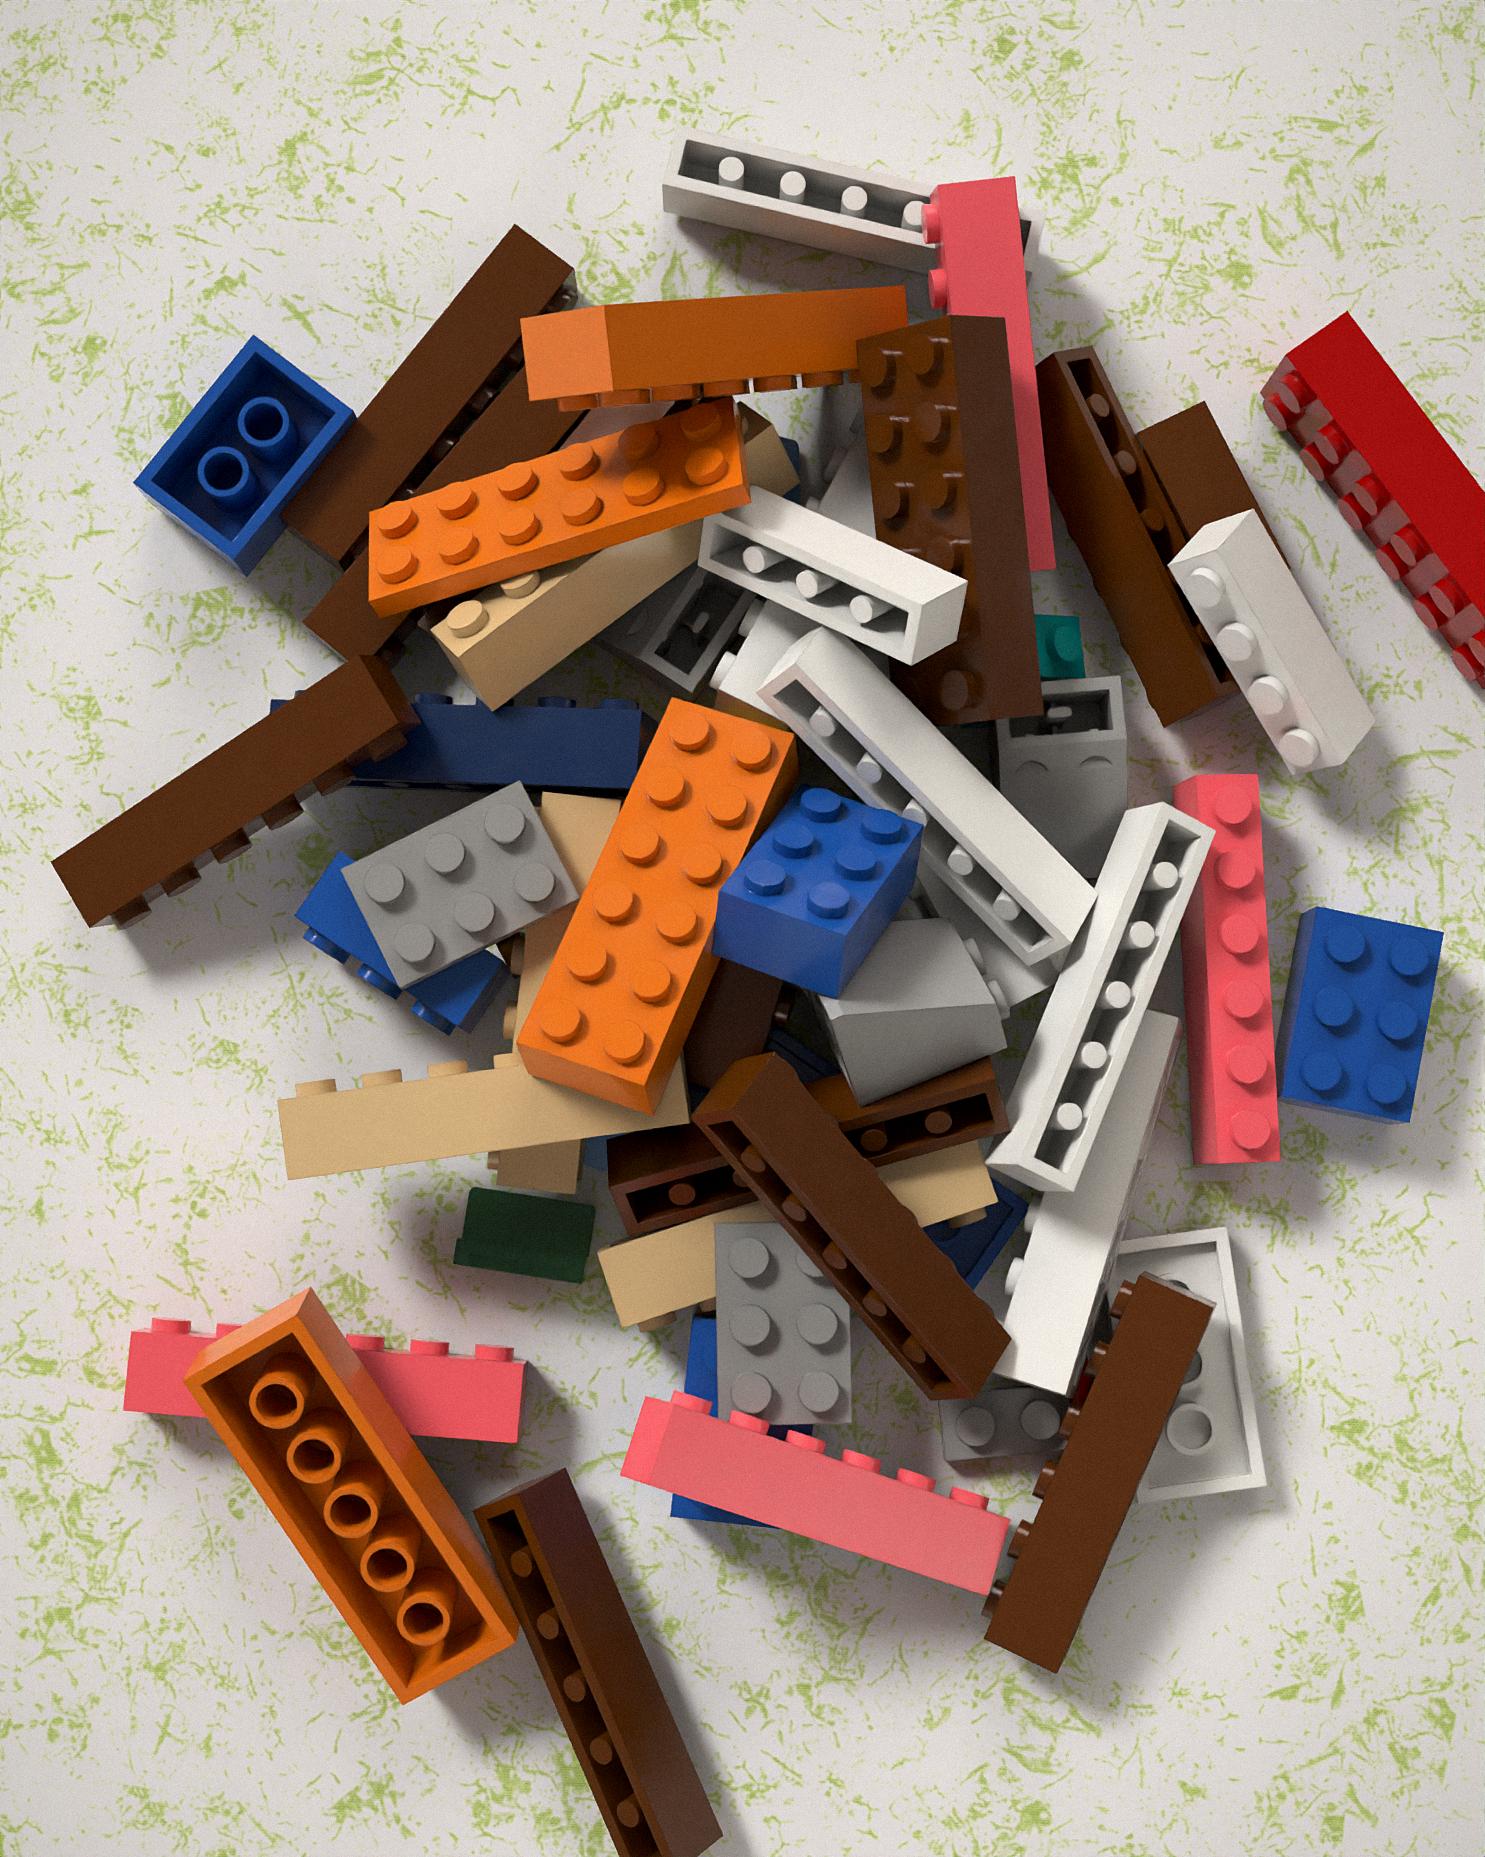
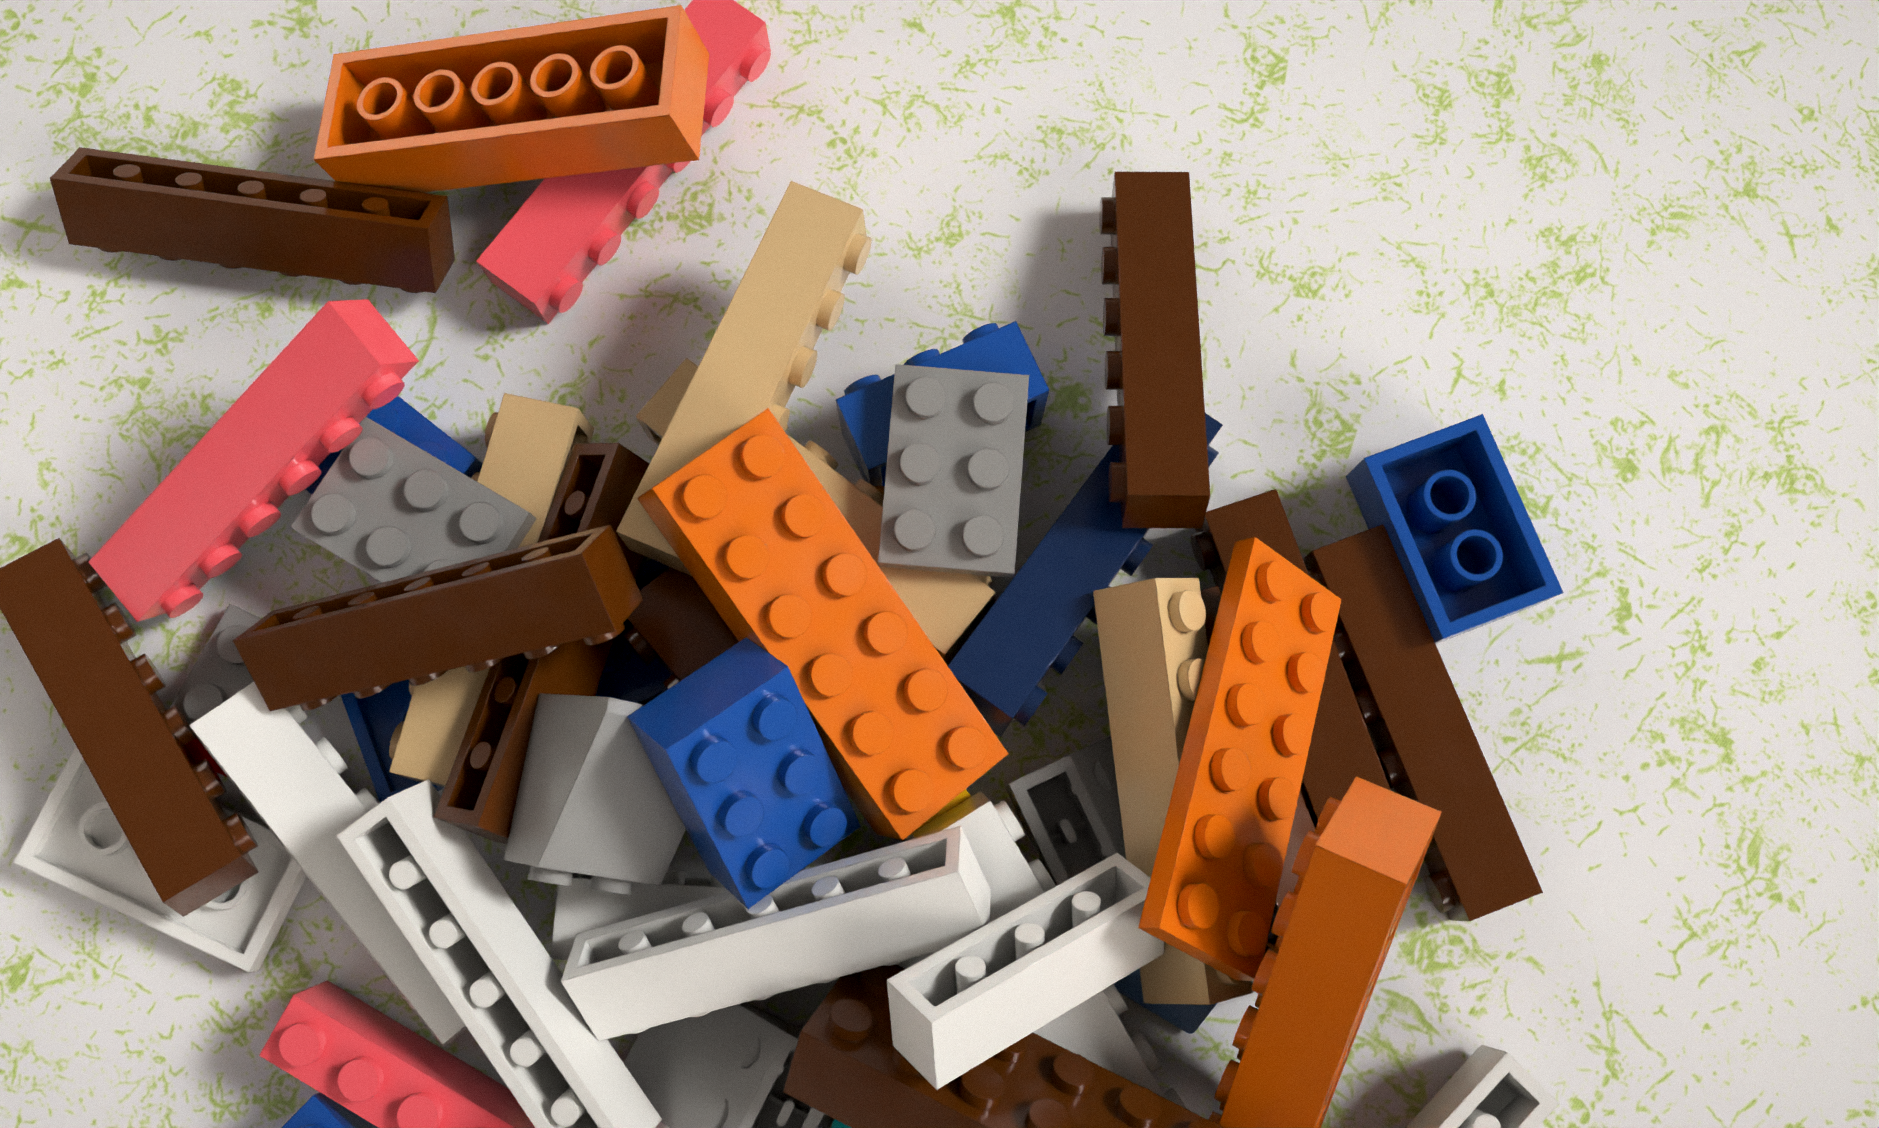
camera: 125 degrees right, 5 degrees down
clear green panel [453,1187,596,1284] -> none

